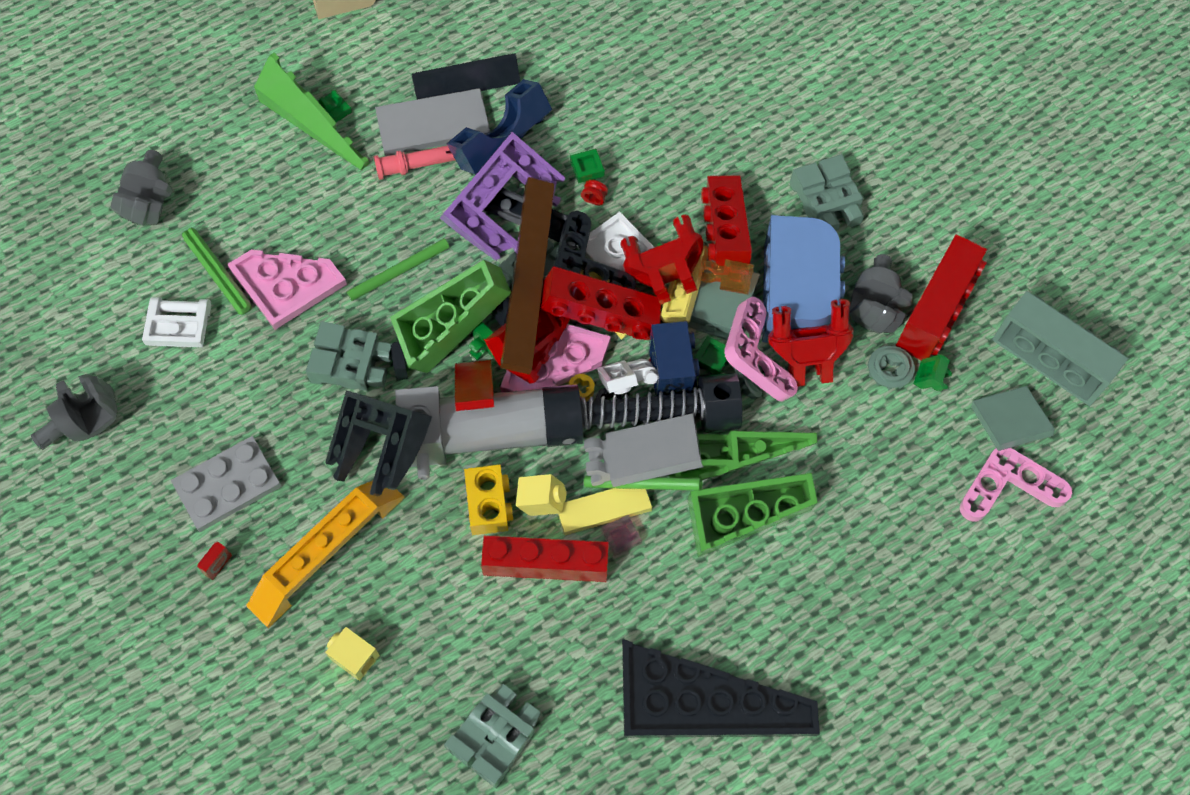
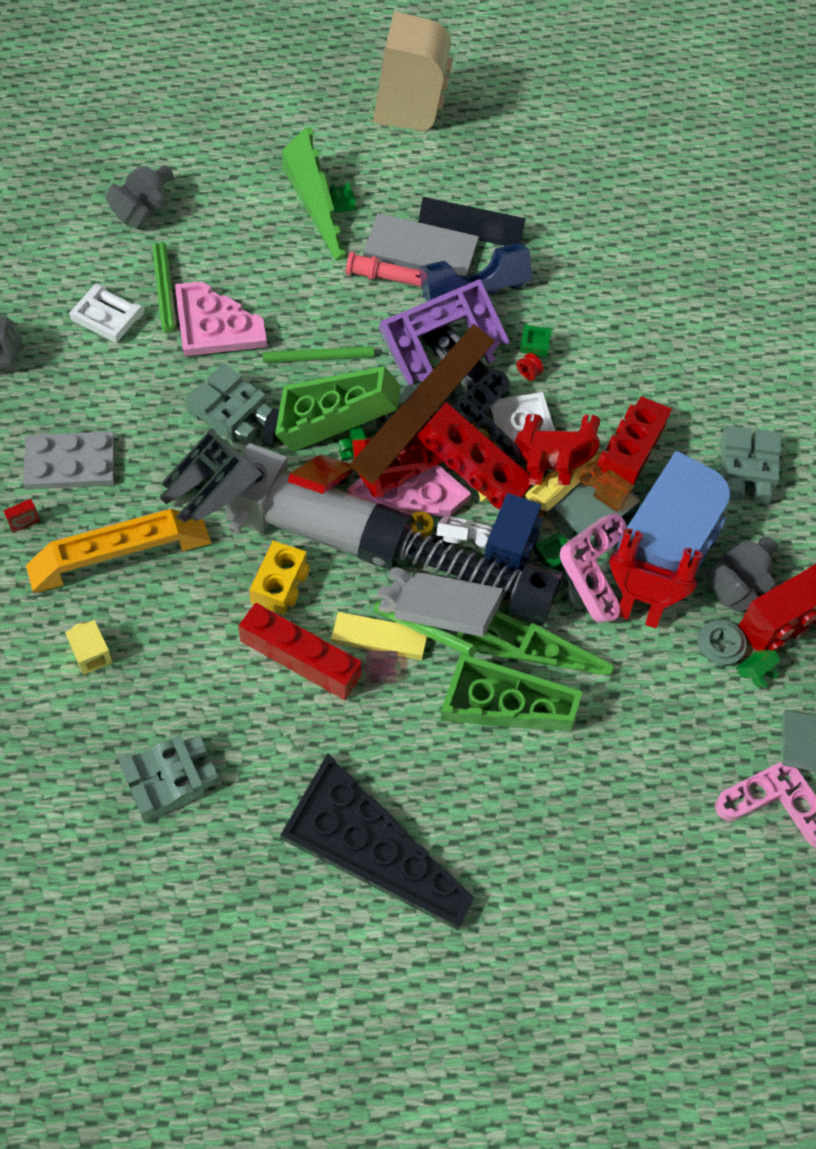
camera: 25 degrees right, 5 degrees down
light yellow brick [516,474,566,516] -> none

